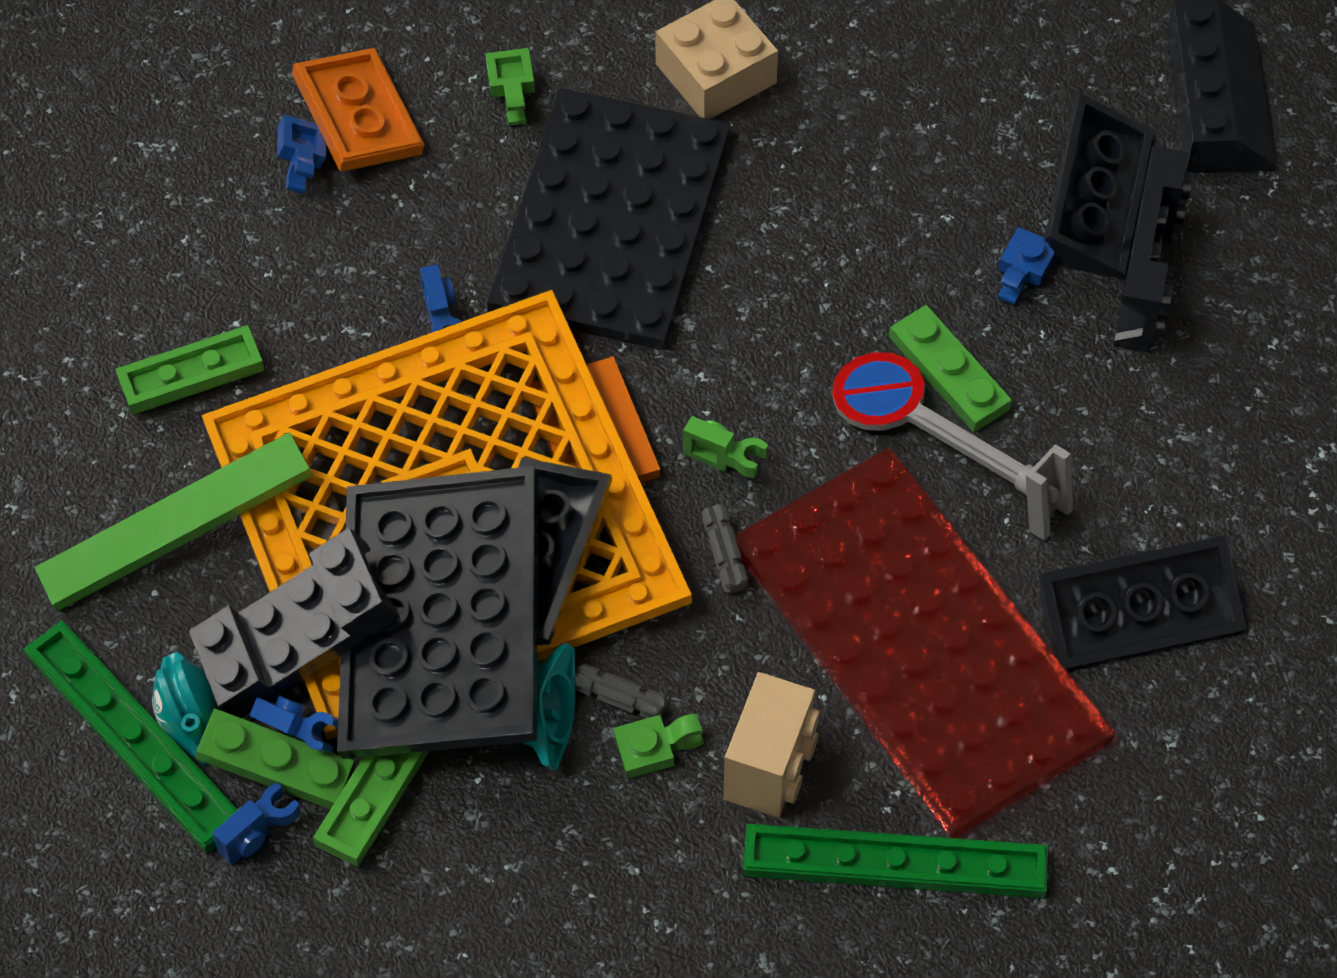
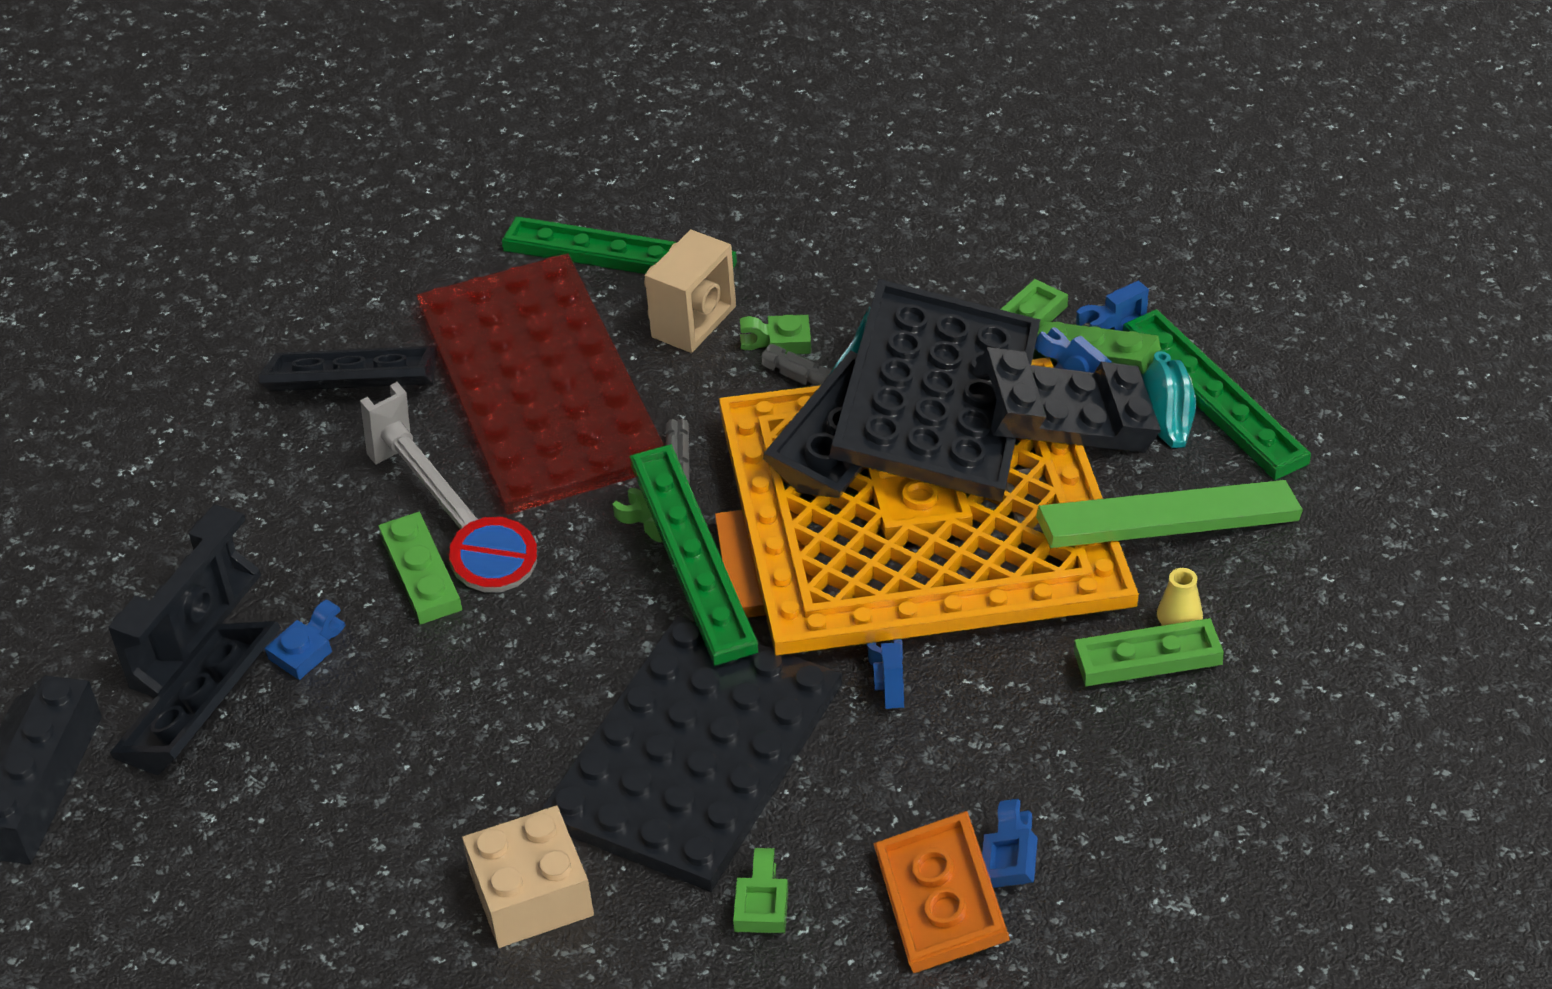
camera: 165 degrees left, 15 degrees down
none -> green tile [630,444,758,666]
none -> light yellow cone [1157,568,1203,626]

